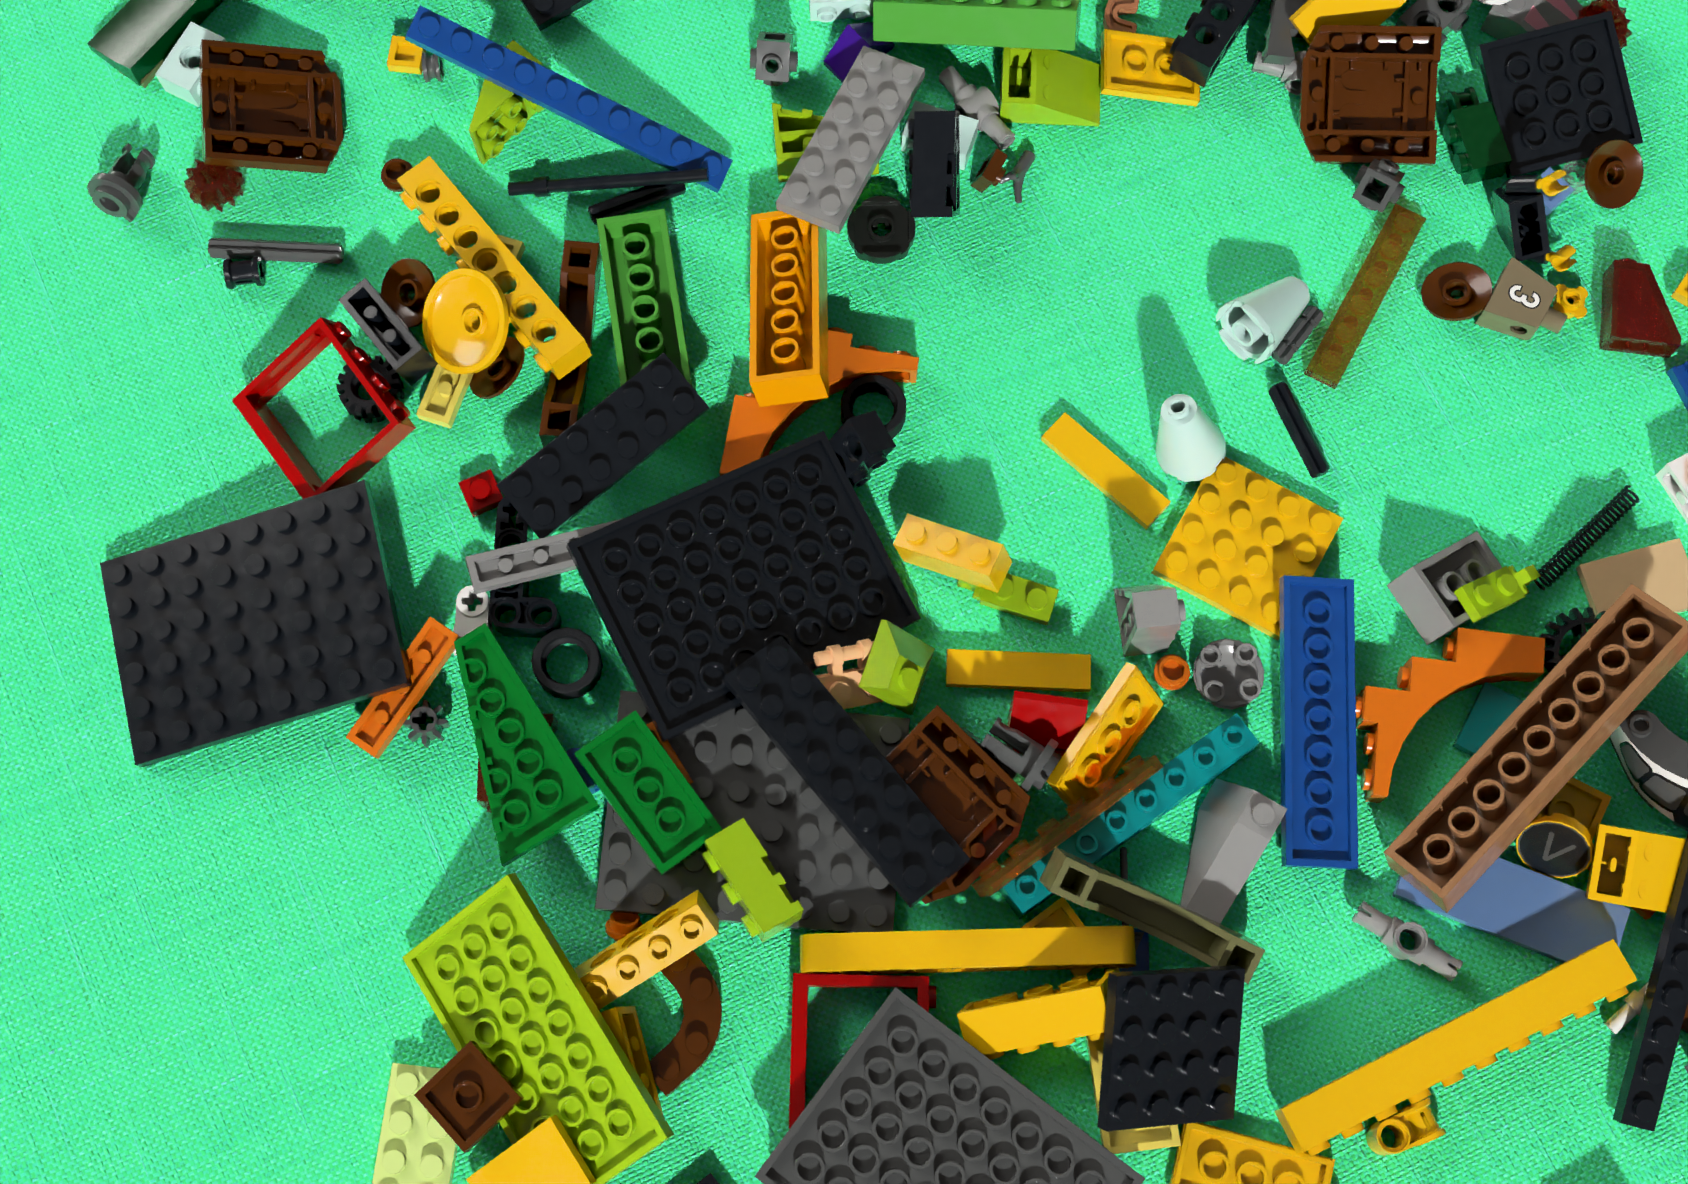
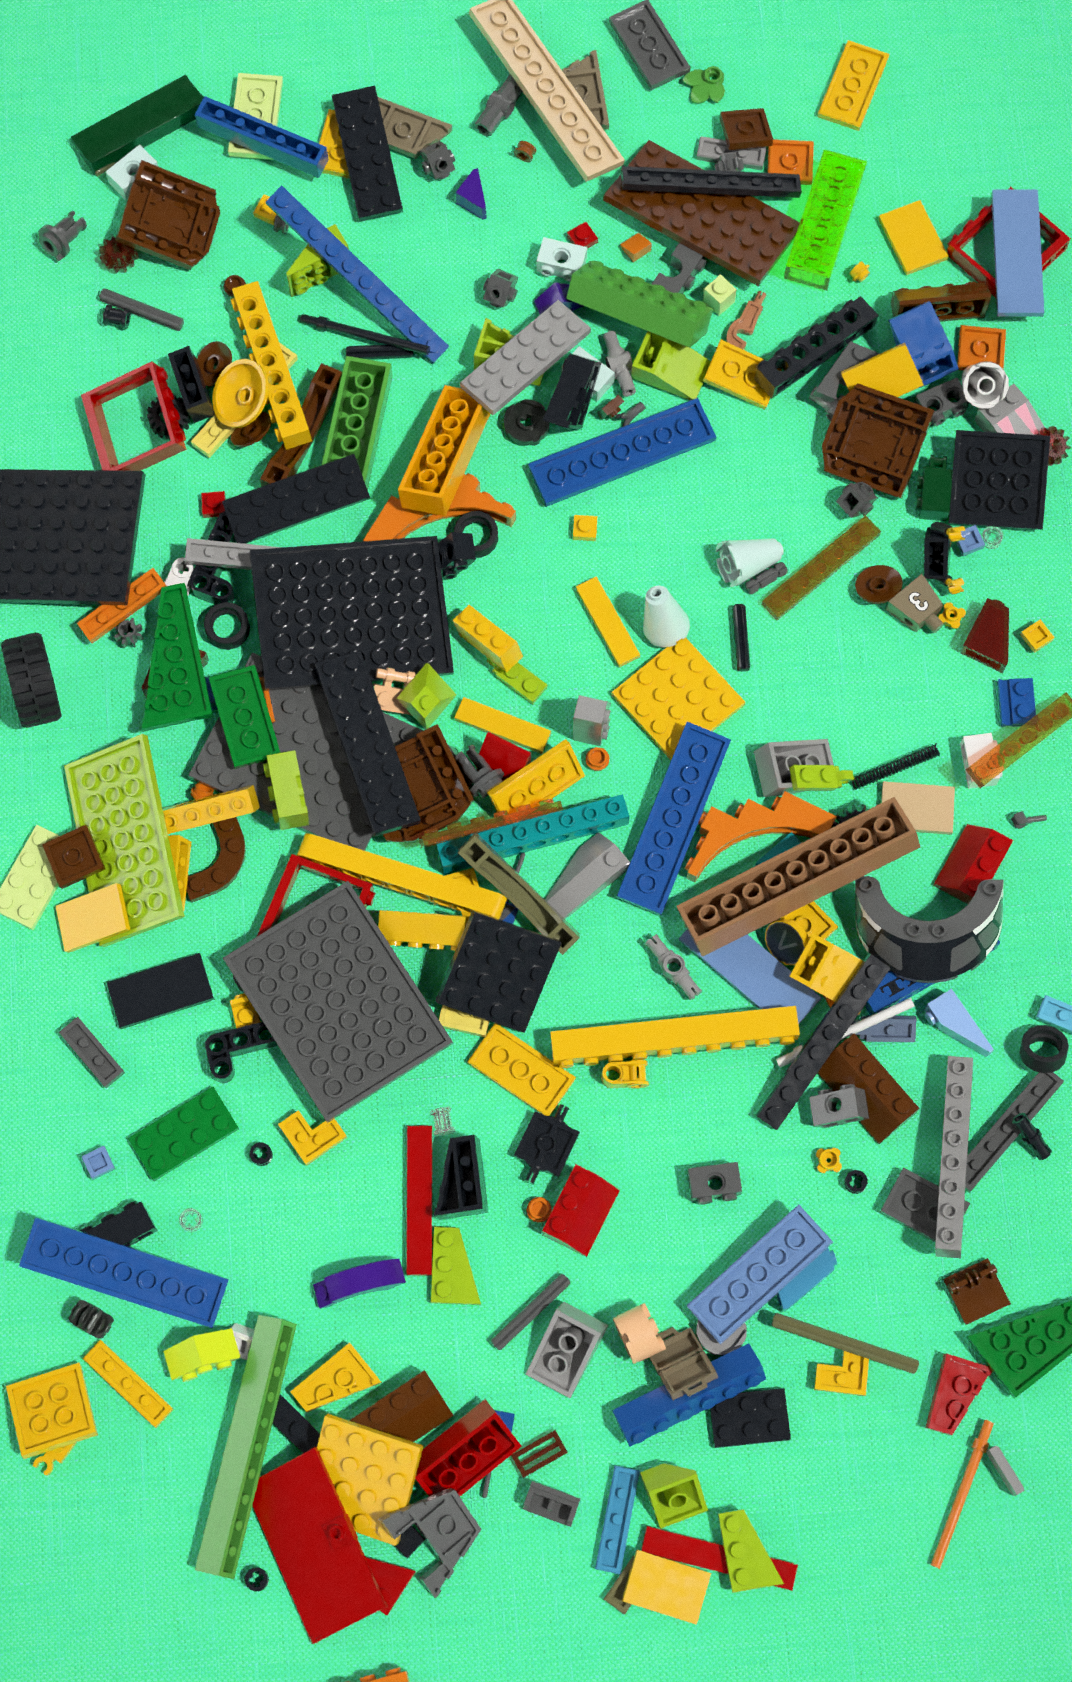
camera: 20 degrees right, 0 degrees up
light grey dish [1193,638,1264,710] -> none
reddish brown dish [1584,140,1644,209] -> none
none -> black tyre [1,632,62,728]
none -> blue plate [528,398,716,507]
none -> yellow plate [573,515,597,541]

